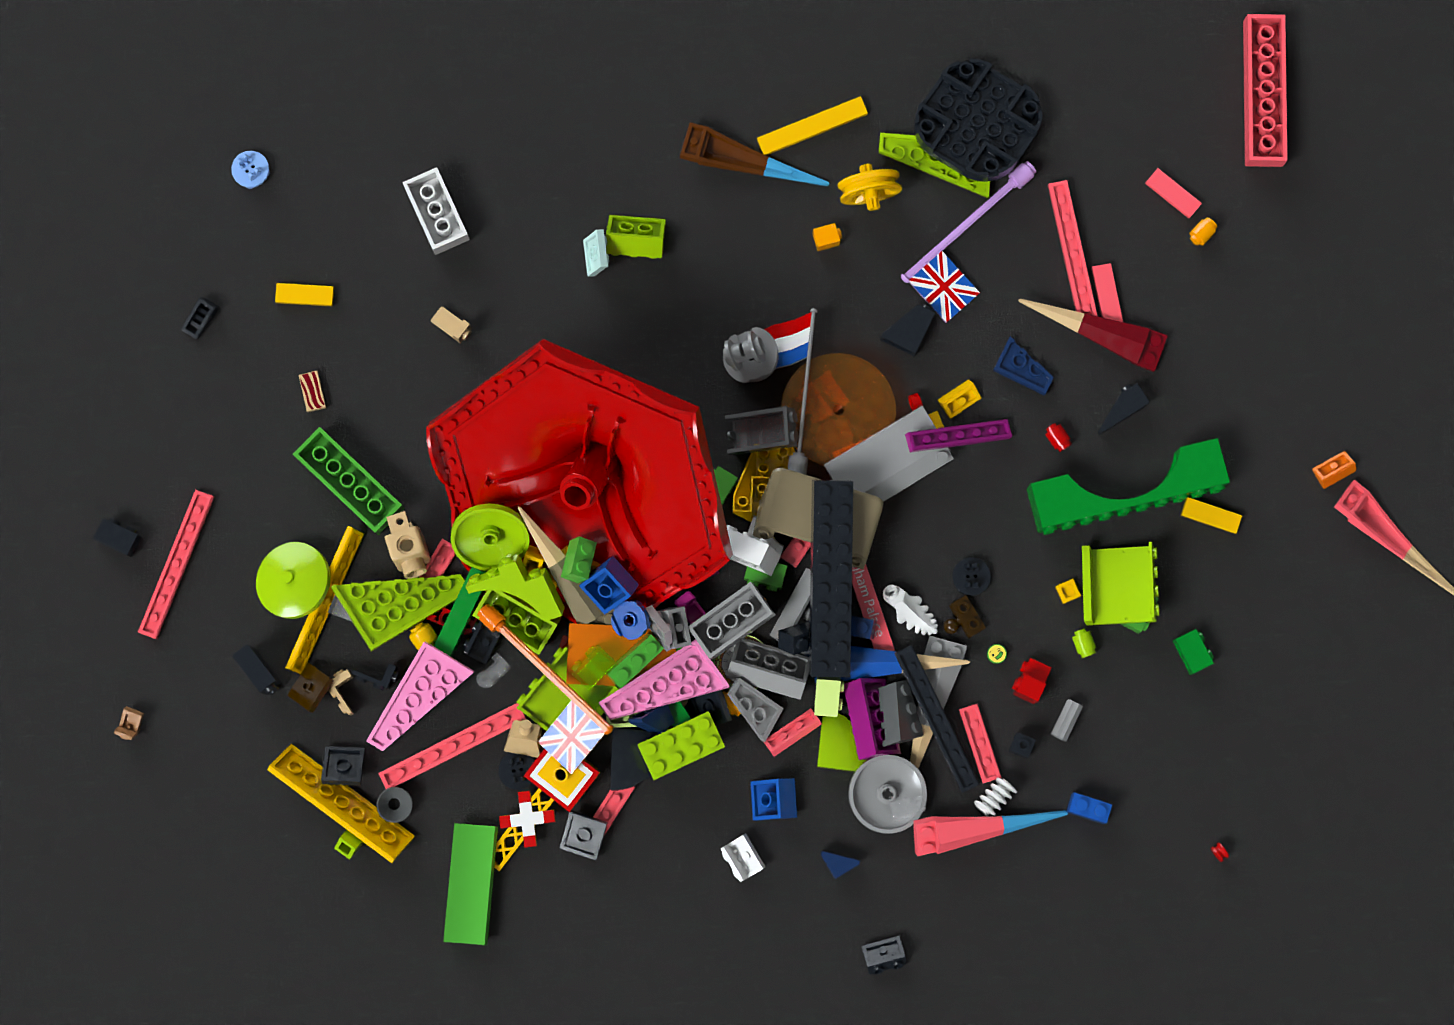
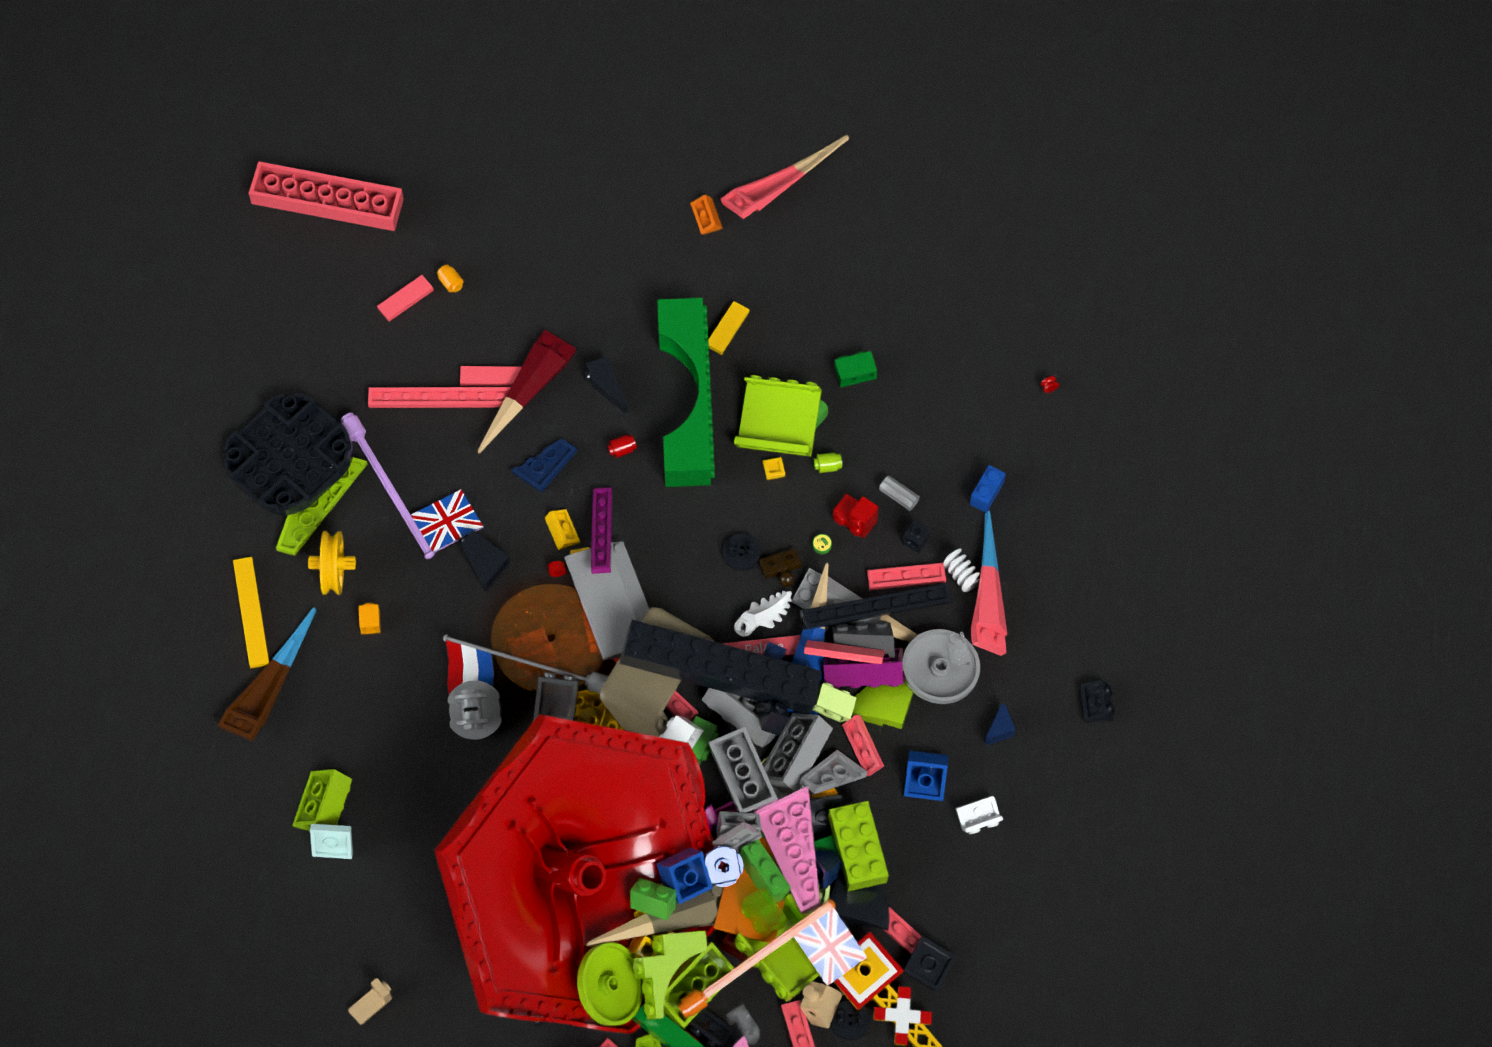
camera: 80 degrees left, 15 degrees down
white brick [402,167,470,255] -> none
none -> coral tile [804,640,885,664]

